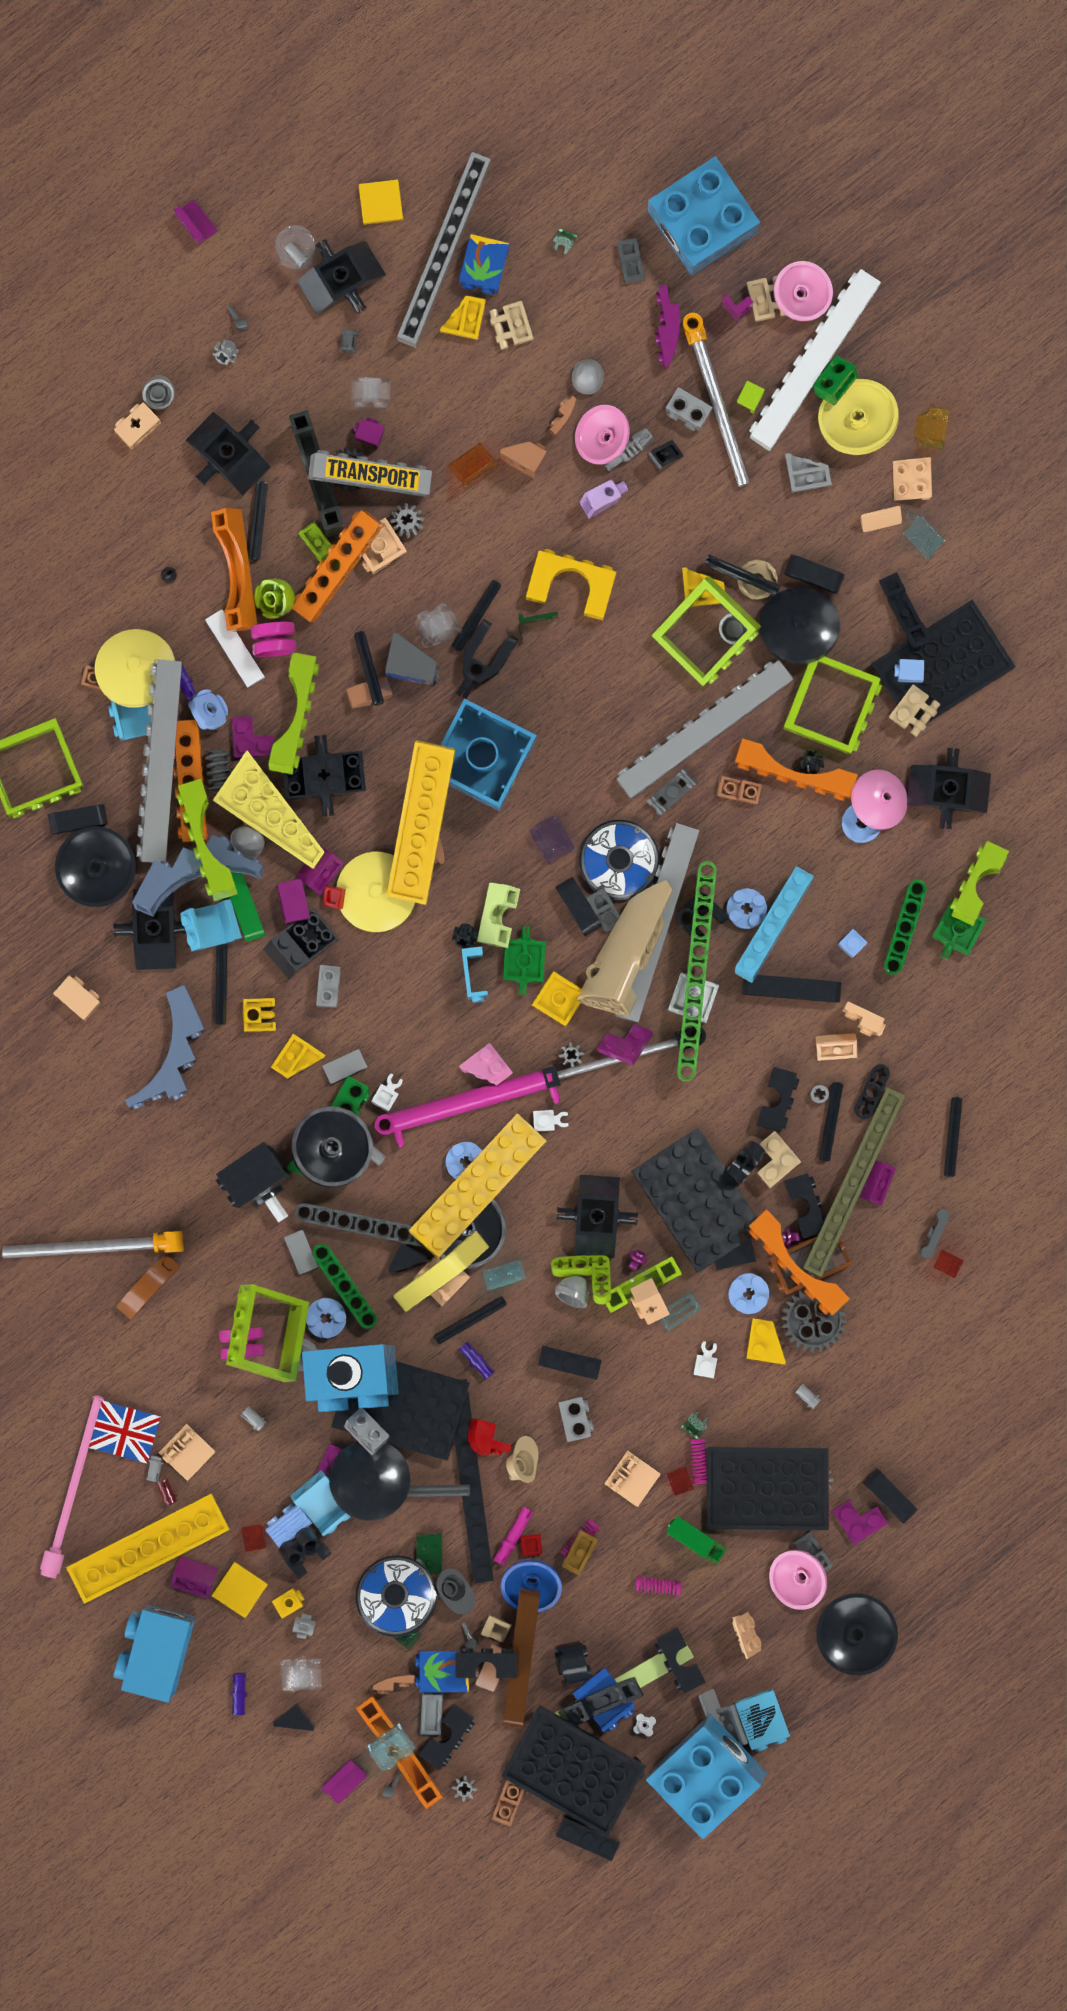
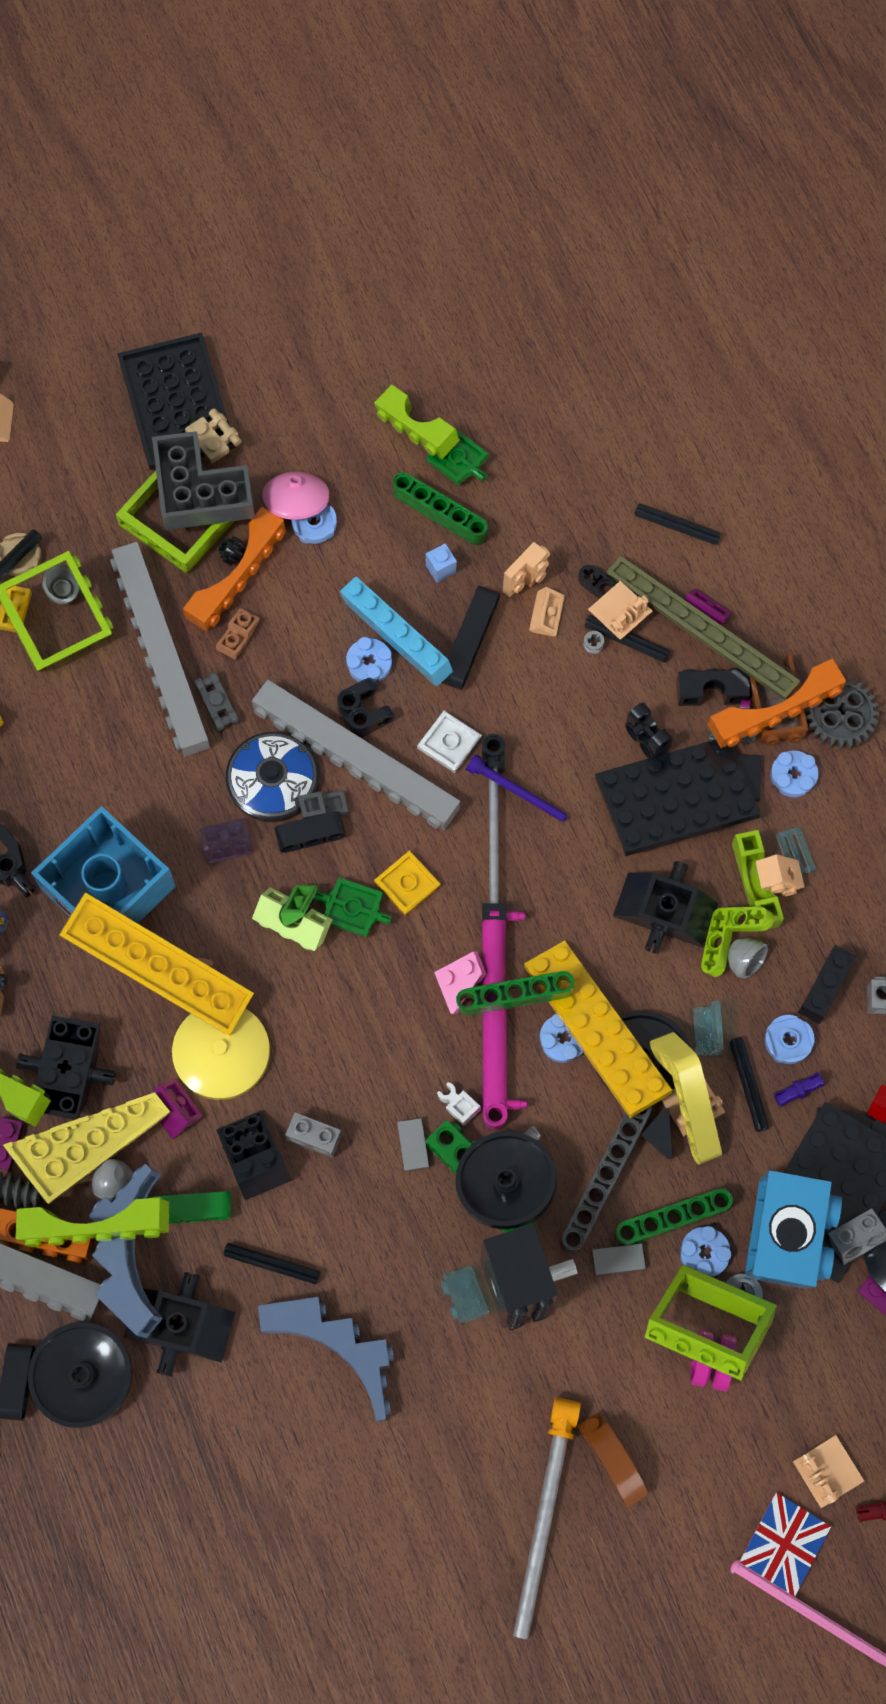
camera: 75 degrees left, 15 degrees down
light nougat brick [53,975,101,1021] -> none
light grey pin [146,1455,164,1482] -> none
medium azure panel [180,899,242,952] -> none
light grey pin [240,1406,267,1431] -> none
yellow brick [243,998,276,1032] -> none
yellow wing [271,1034,326,1078] -> none
magenta panel [276,879,310,925] -> none
red tile [323,885,346,909] -> none
black gear [452,923,478,948] -> none
medium azure panel [462,947,488,1003] -> none
white plate [533,1110,569,1131] -> none
light grey gear [559,1042,584,1067] -> none
tan panel [577,880,673,1016] -> none
magenta plate [597,1024,653,1066] -> none
magenta plate [628,1249,648,1271] -> none
bright green beam [677,861,716,1082] -> none
white plate [694,1341,717,1378] -> none
yellow wing [746,1318,786,1365] -> none
black arch [756,1067,799,1132] -> none
tan brick [757,1131,801,1188] -> none
black dish [759,587,840,664] -> none
black beam [783,554,845,594] -> none
black slope [879,572,932,649] -> none
light blue brick [894,659,924,683] -> none
clear light blue piece [903,512,946,560] -> none
black slope [907,748,991,829] -> none
dark grey plate [920,1209,949,1258] -> none
clear red panel [934,1249,964,1278] -> none
none -> dark grey brick [152,431,255,530]
none -> bright green slope [281,885,318,926]
none -> clear light blue bracket [440,1265,489,1325]
none -> green beam [456,971,575,1016]
none -> dark purple piece [465,754,567,821]
none -> light nougat hinge [588,581,653,640]
none -> light blue plate [764,1015,814,1064]

